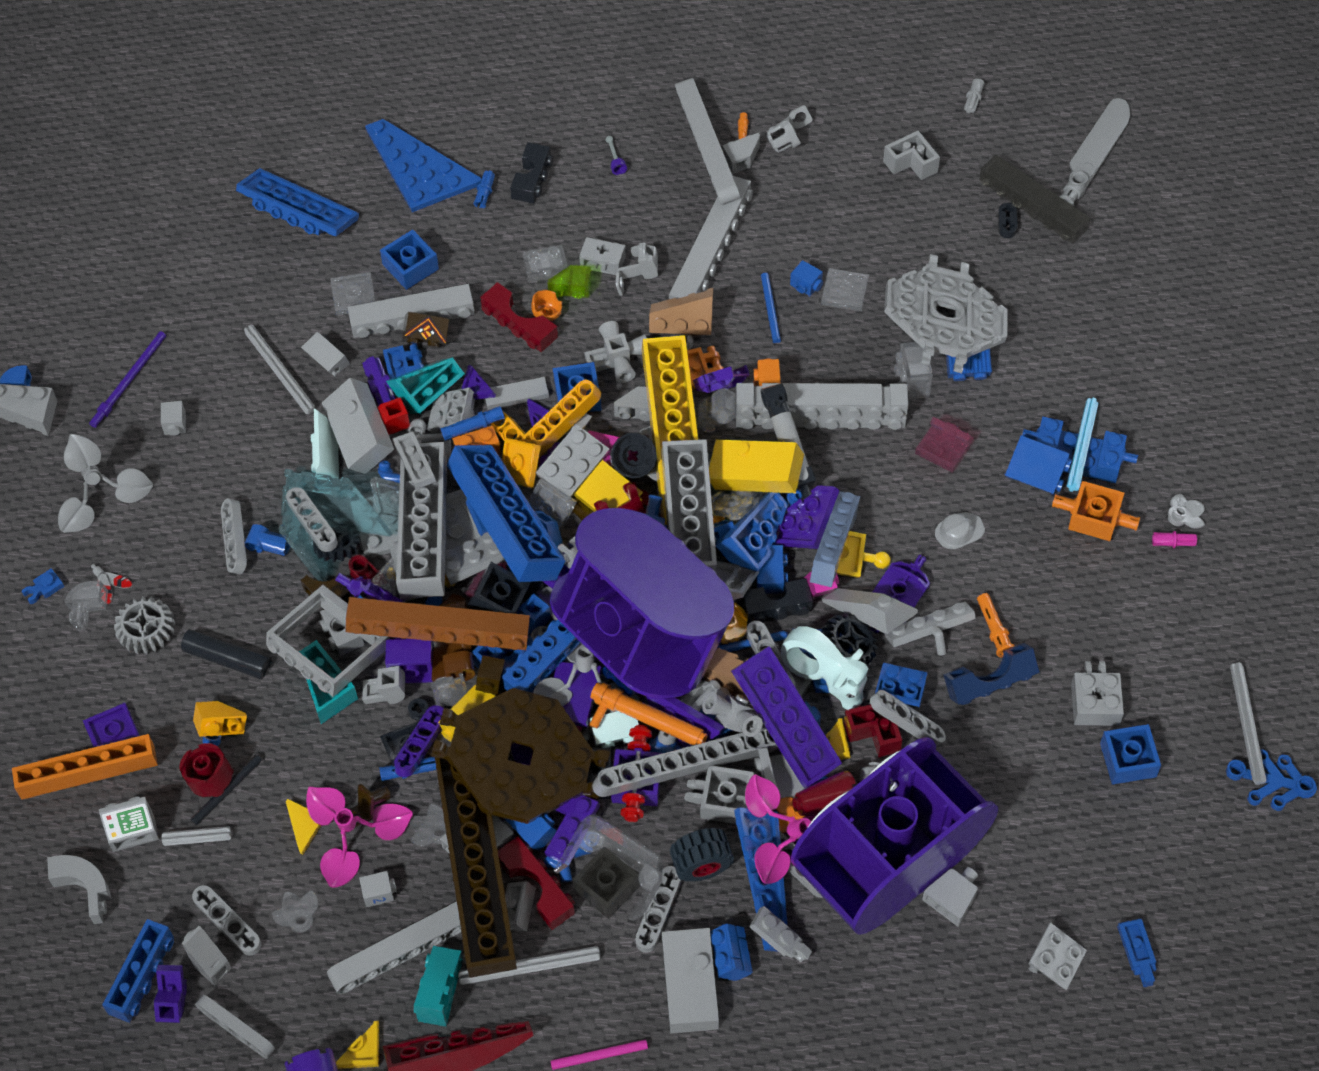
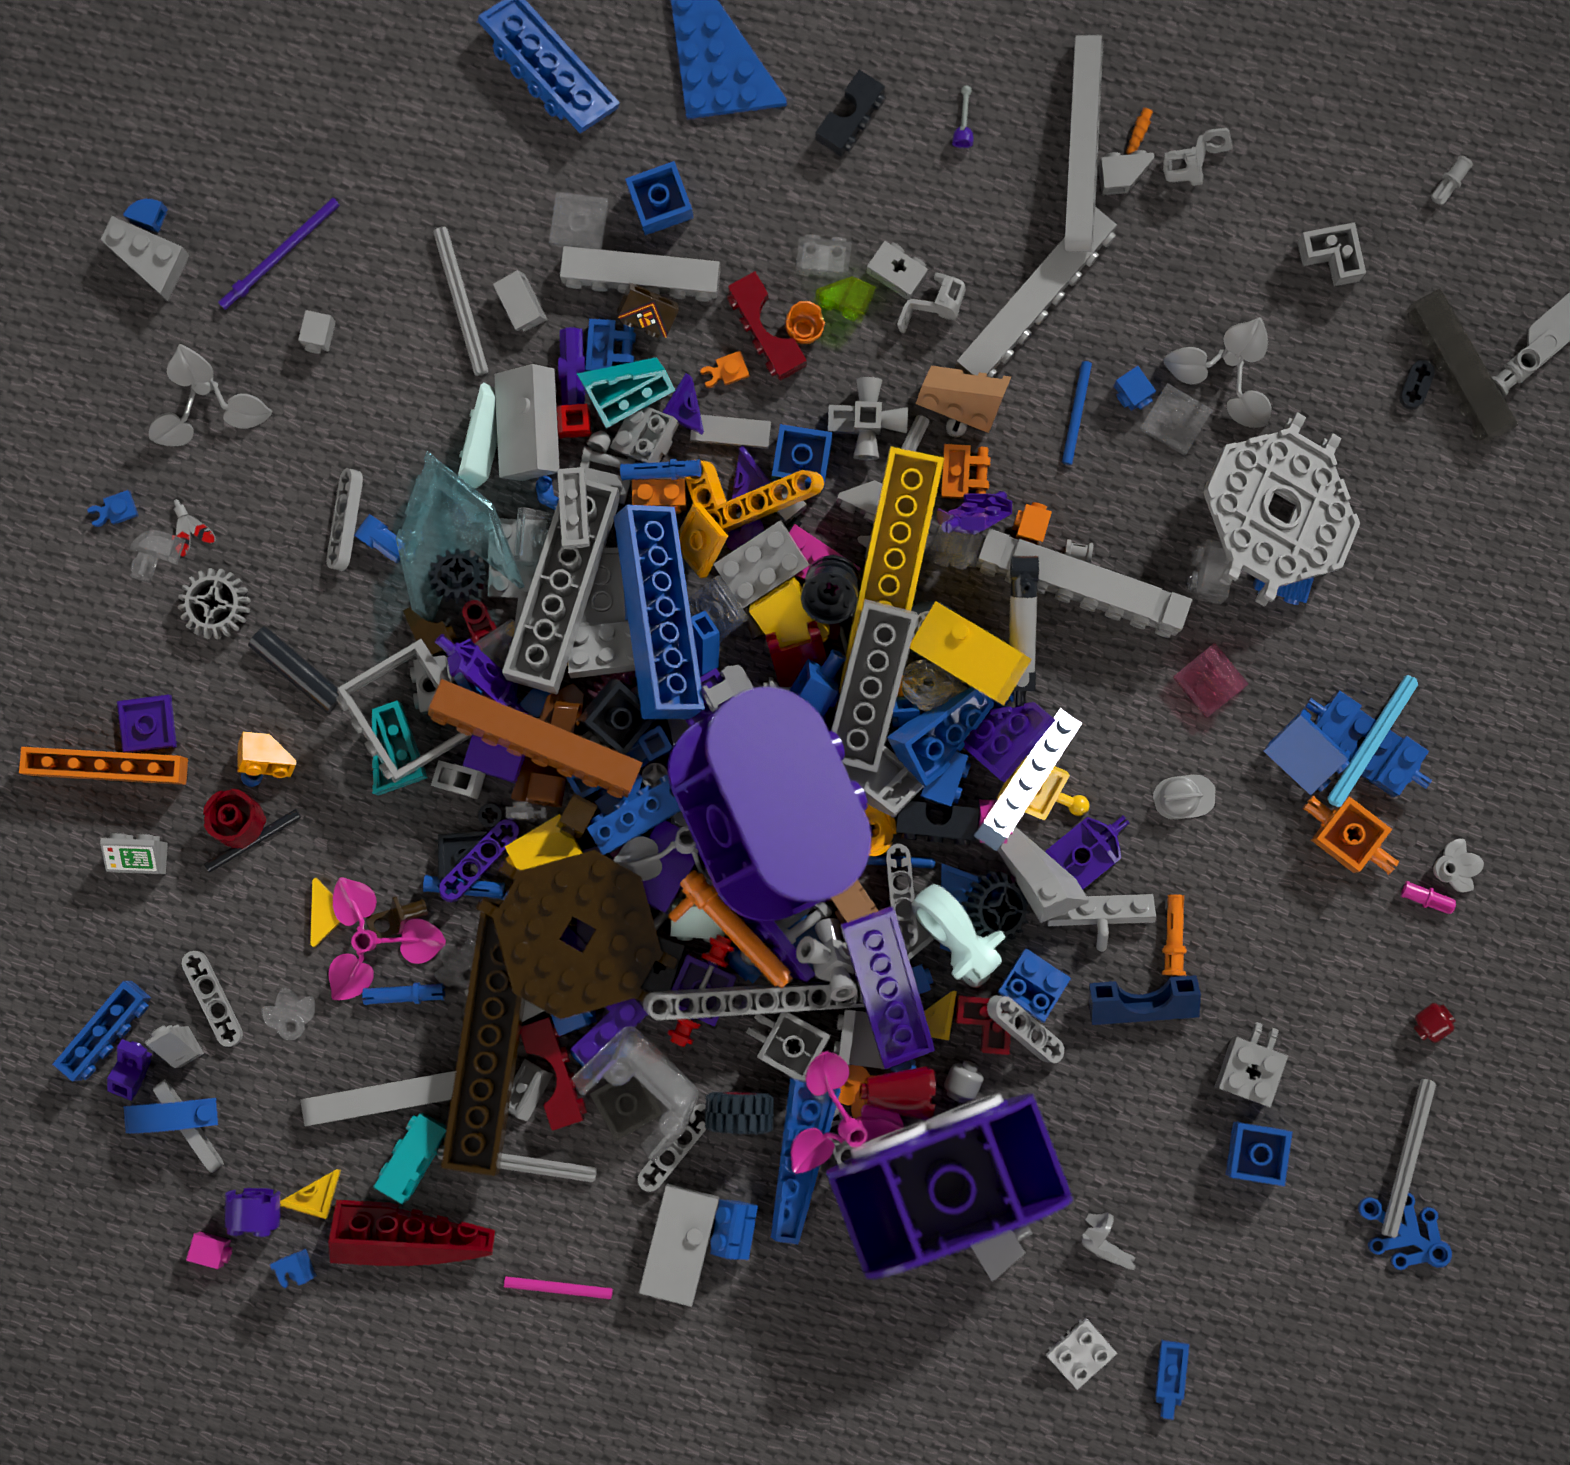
camera: 25 degrees right, 25 degrees up
light grey arch [47,855,111,924] -> none
light grey axle [162,826,232,846] -> none
light grey beam [286,487,338,552] -> none
light grey brick [359,871,397,907] -> none
blue axle [473,170,495,208] -> none
light grey hinge [750,906,812,962] -> none
none -> blue arch [124,1098,218,1134]
none -> blue pin [362,982,445,1005]
none -> orange plate [700,351,749,388]
none -> light grey hair [1082,1213,1135,1270]
none -> light grey plant [1163,317,1271,428]
none -> dark red head [1414,1003,1456,1043]

